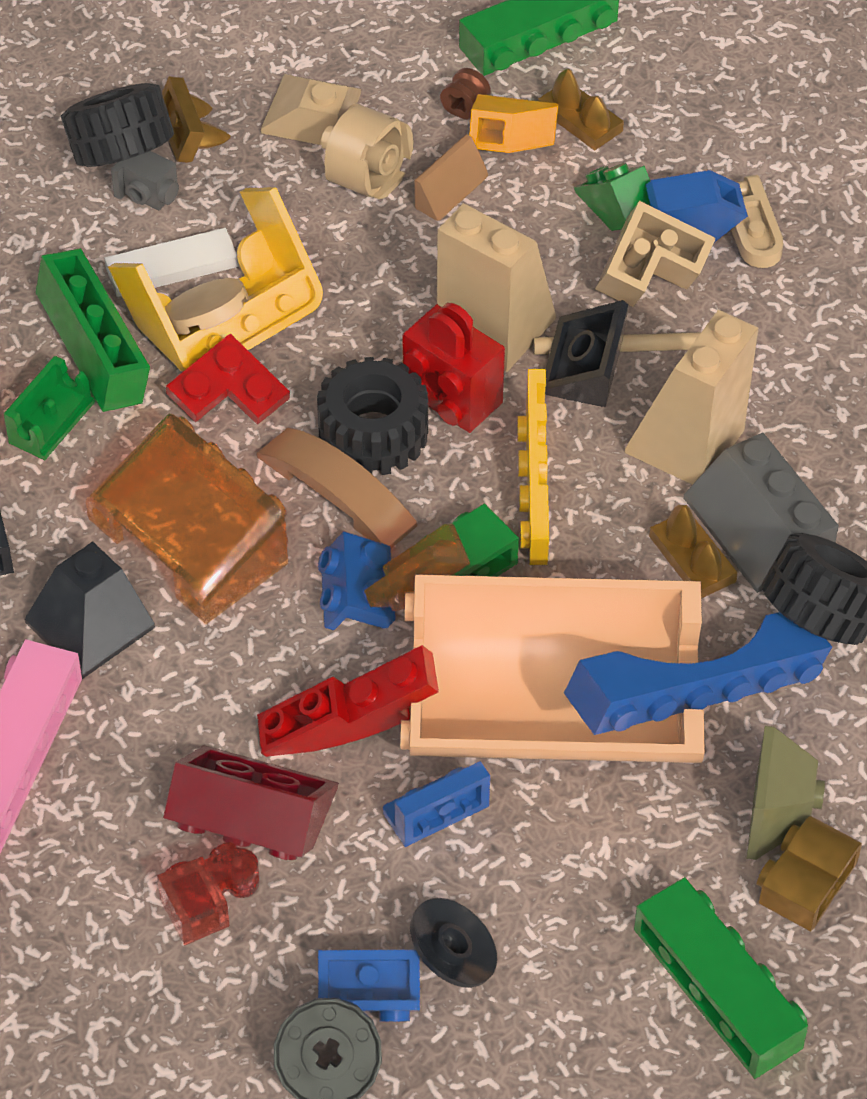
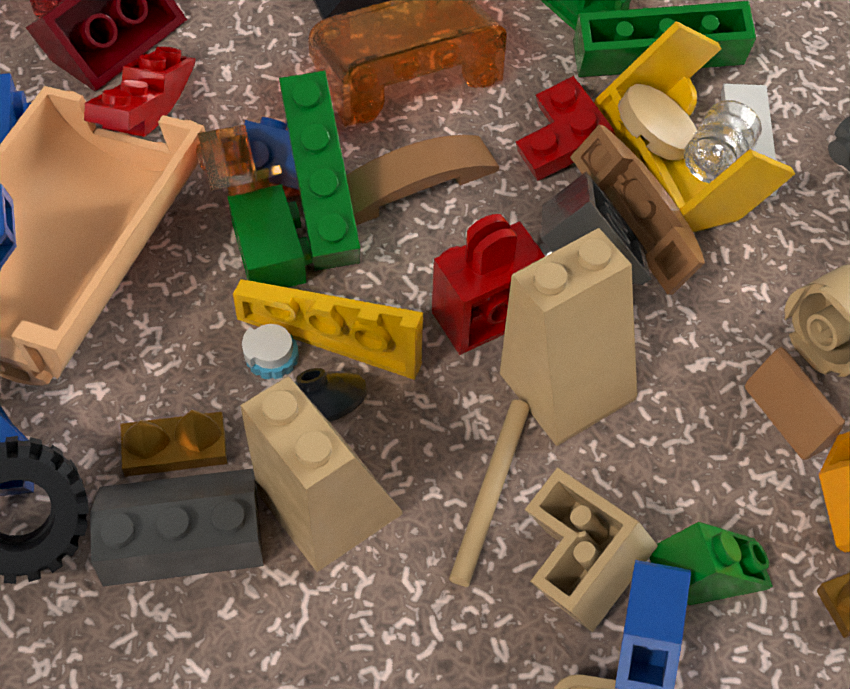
camera: 110 degrees right, 5 degrees up
black tyre [317,357,428,475] -> none
black slope [545,300,629,407] -> none
none -> white piece [242,324,299,380]
none -> green brick [279,70,361,271]
none -> black dish [295,368,368,422]
none -> dark grey slope [539,171,651,285]
none -> medium nougat slope [570,125,705,295]
none -> clear wheel [684,100,762,183]

